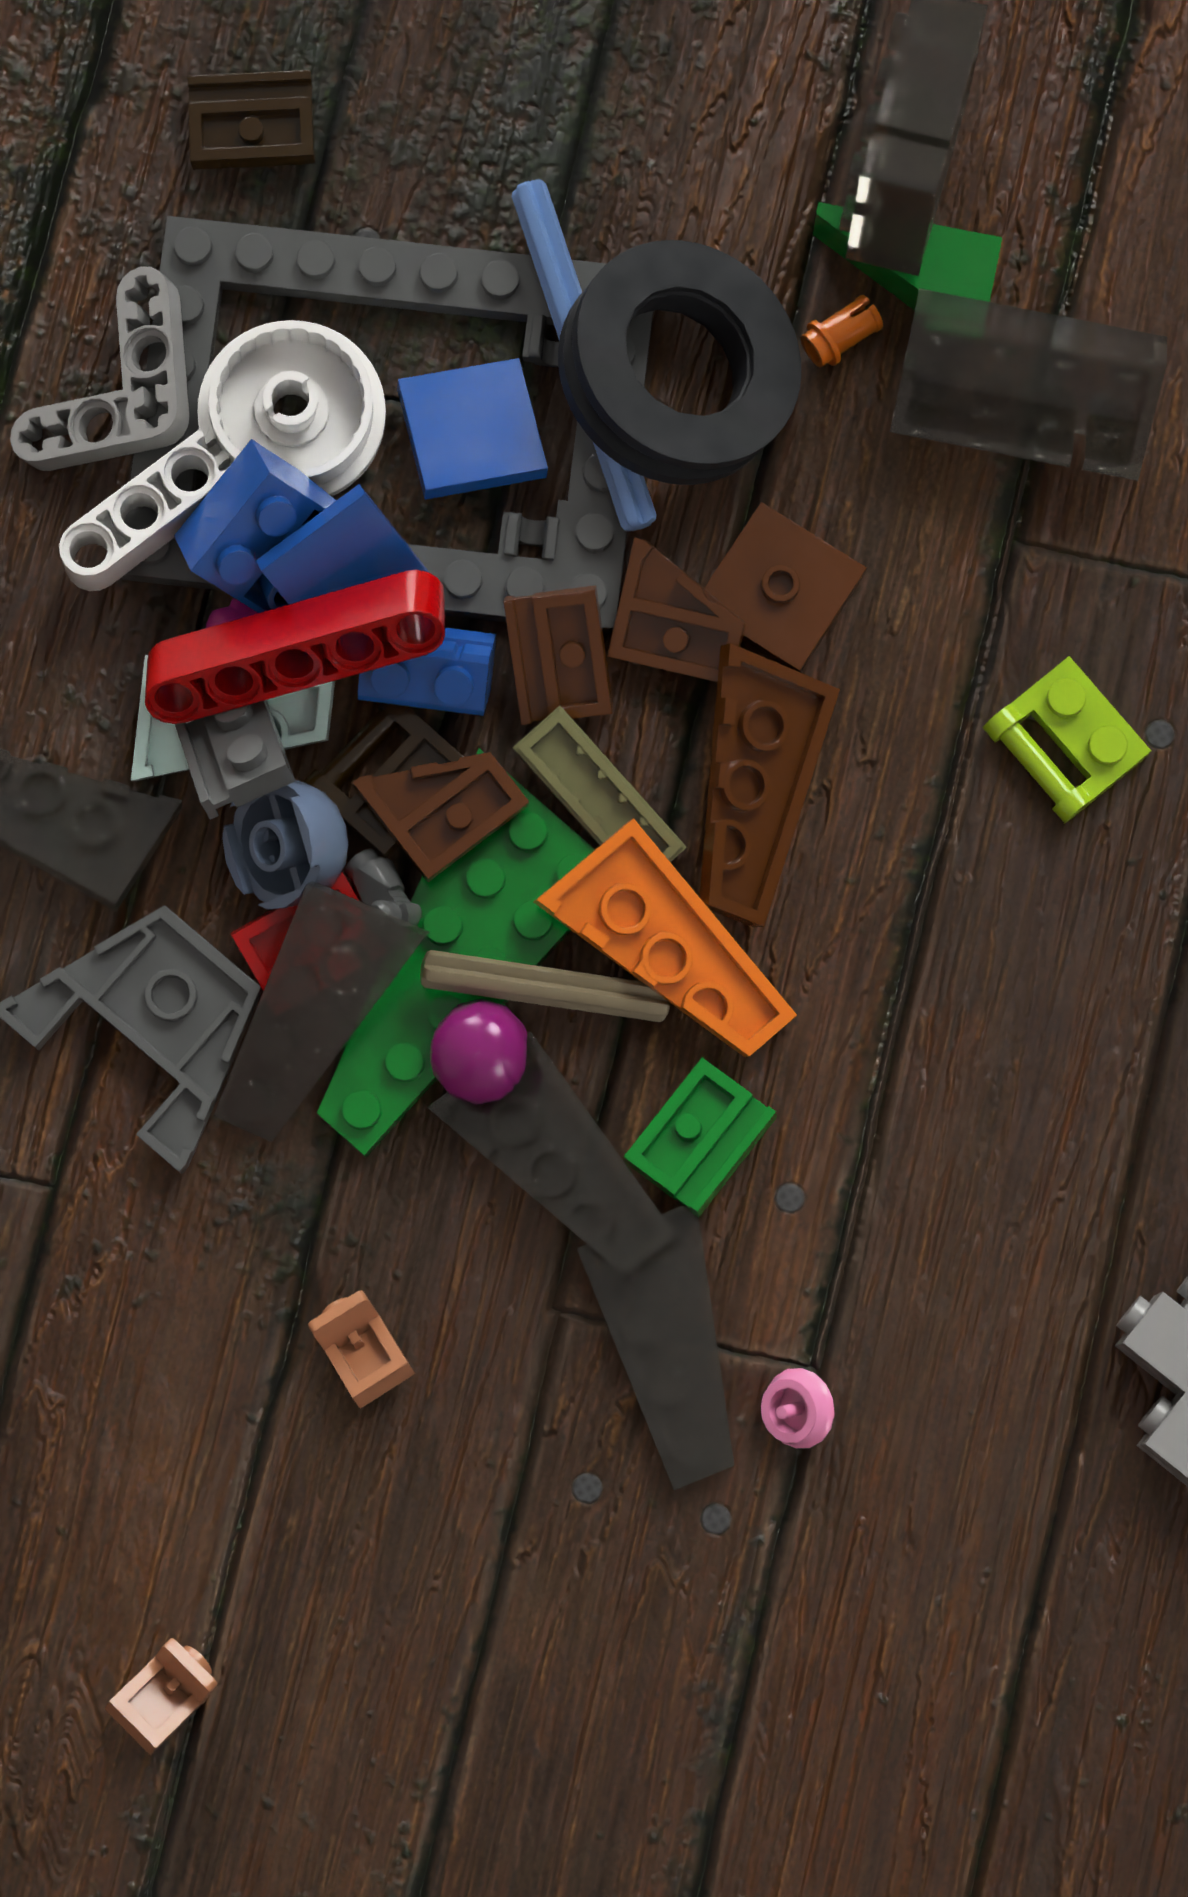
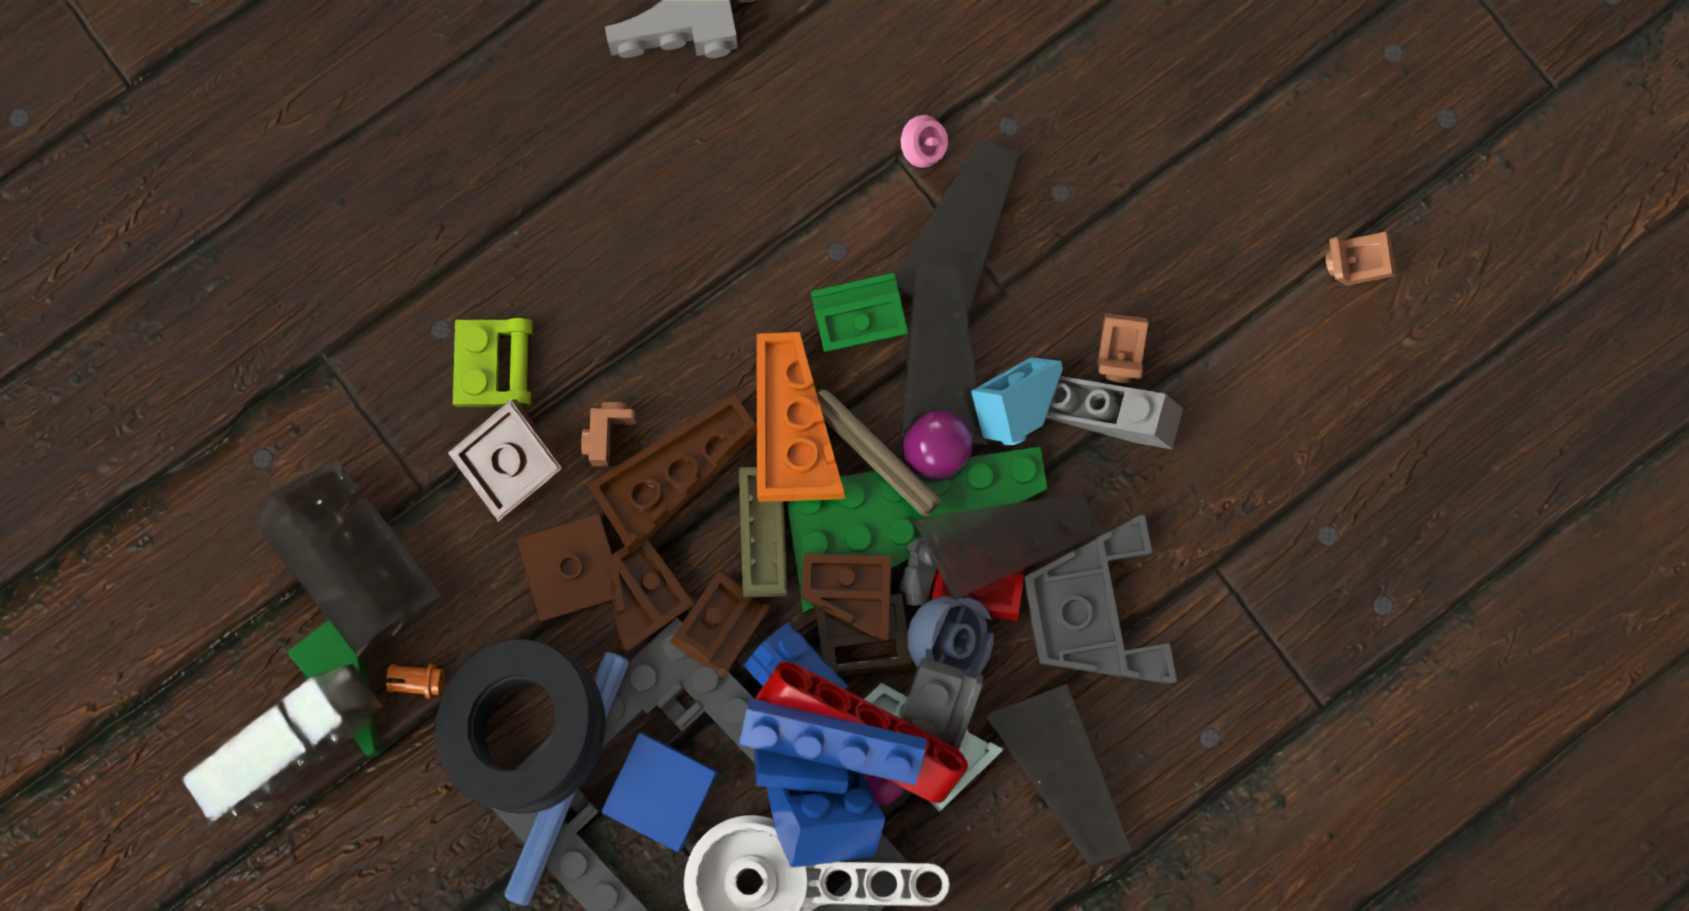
camera: 145 degrees left, 0 degrees up
none -> plate [448,399,567,521]
none -> nougat bracket [581,402,637,467]
none -> blue plate [739,698,927,785]
none -> medium azure slope [971,357,1063,445]
none -> light grey slope [1046,376,1183,449]

